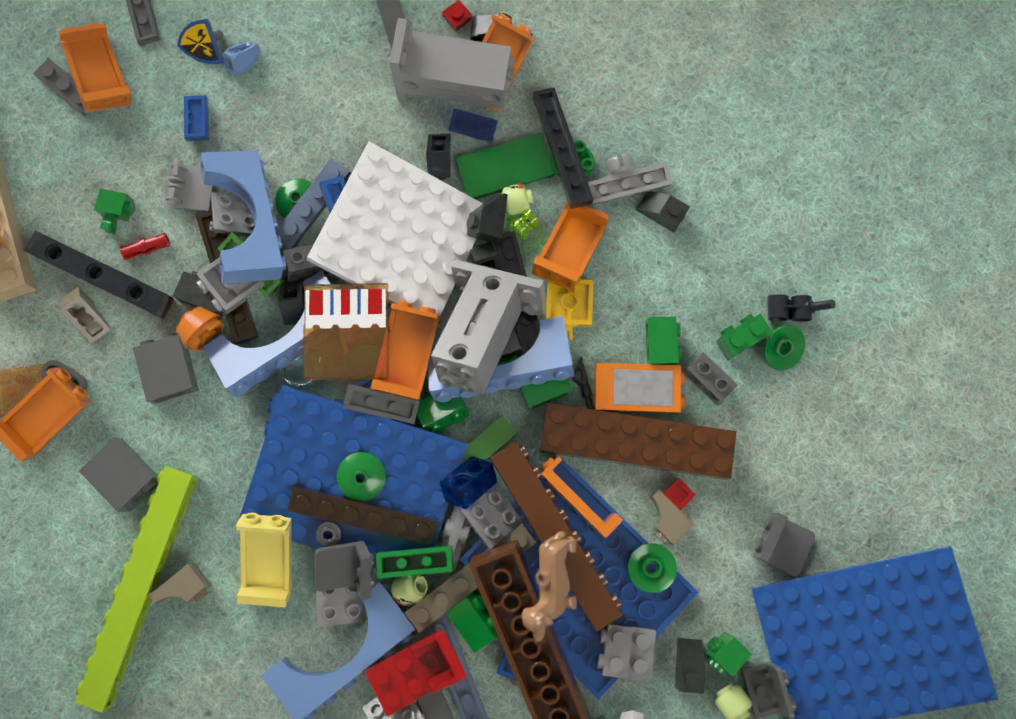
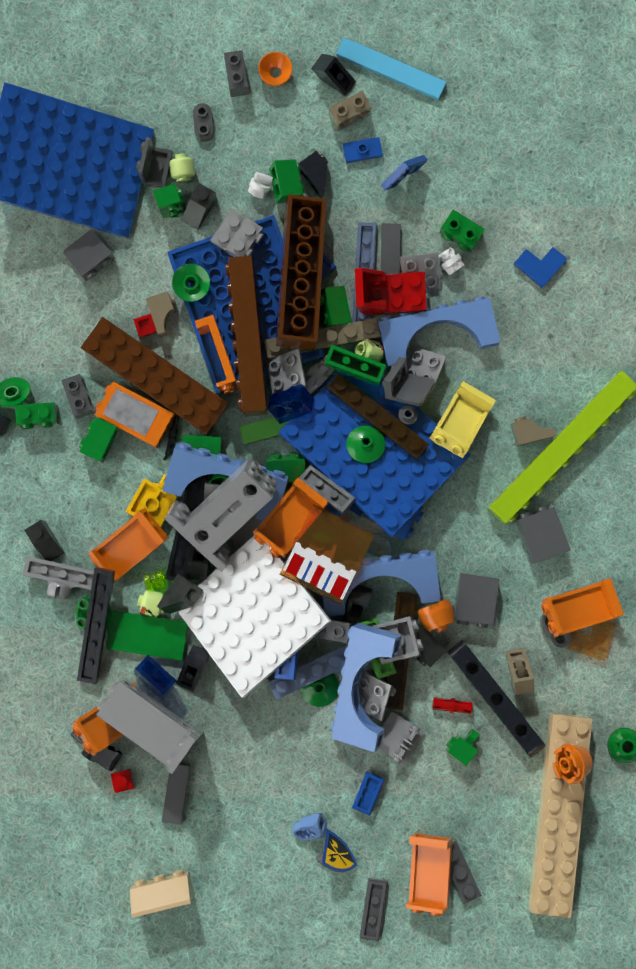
camera: 150 degrees left, 5 degrees up
medium nougat animal [522,532,576,642] -> none

